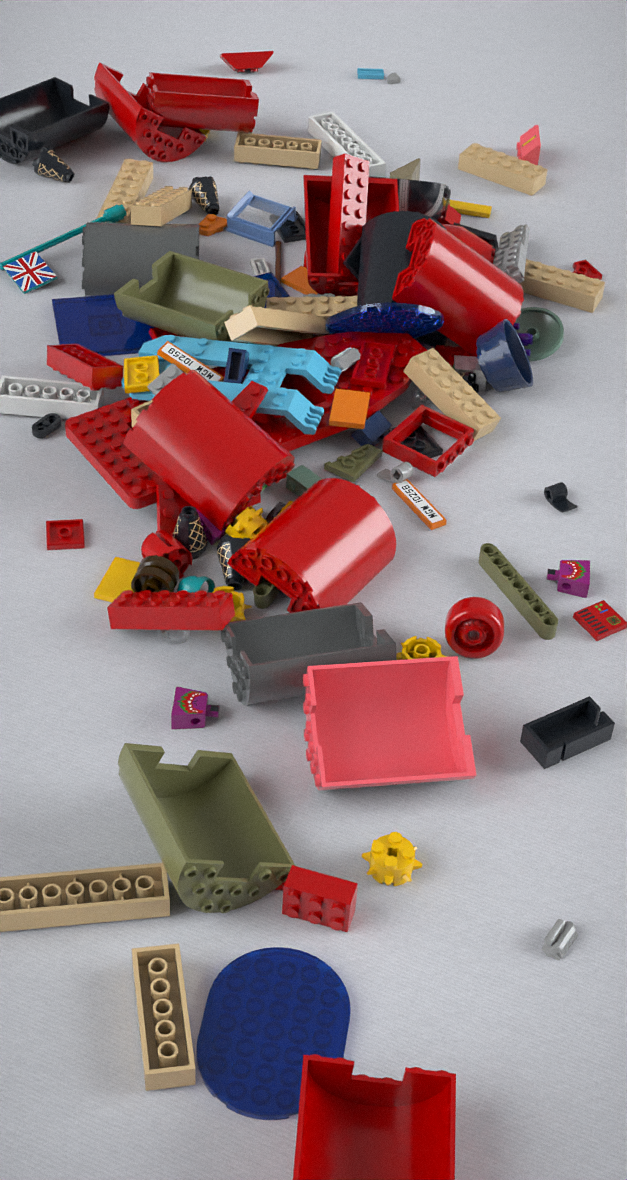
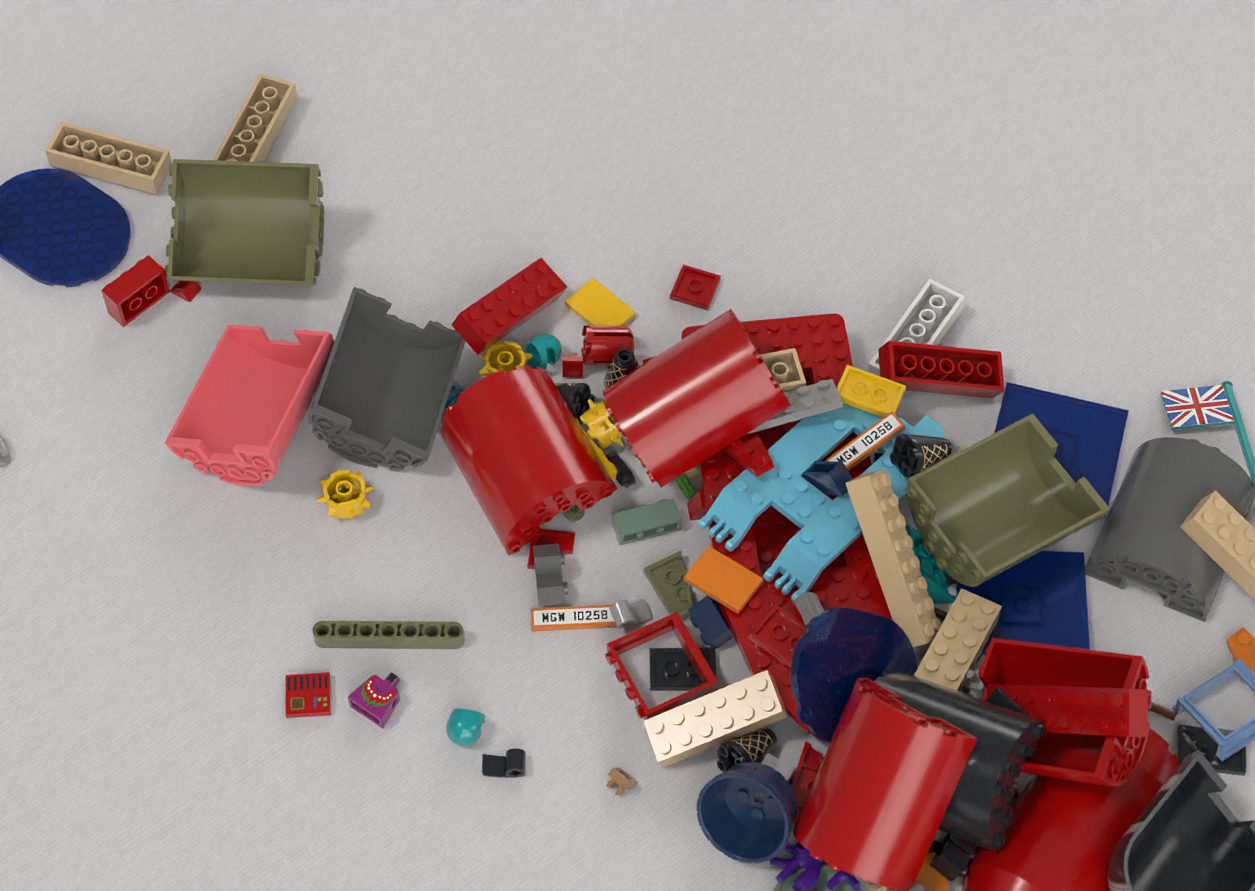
camera: 120 degrees right, 15 degrees up
black plate [32,413,61,438] -> none
dark brown wheel [131,555,179,592] -> none
magenta torso [171,687,220,729] -> none
yellow brick [361,832,423,886] -> none
red wheel [445,597,504,659] -> none
black piece [520,696,615,769] -> none
none -> teal helmet [446,709,486,746]
none -> dark grey brick [533,544,568,606]
none -> red tile [562,353,583,378]
none -> medium nougat tile [606,768,637,795]
none -> black cone [890,434,952,478]

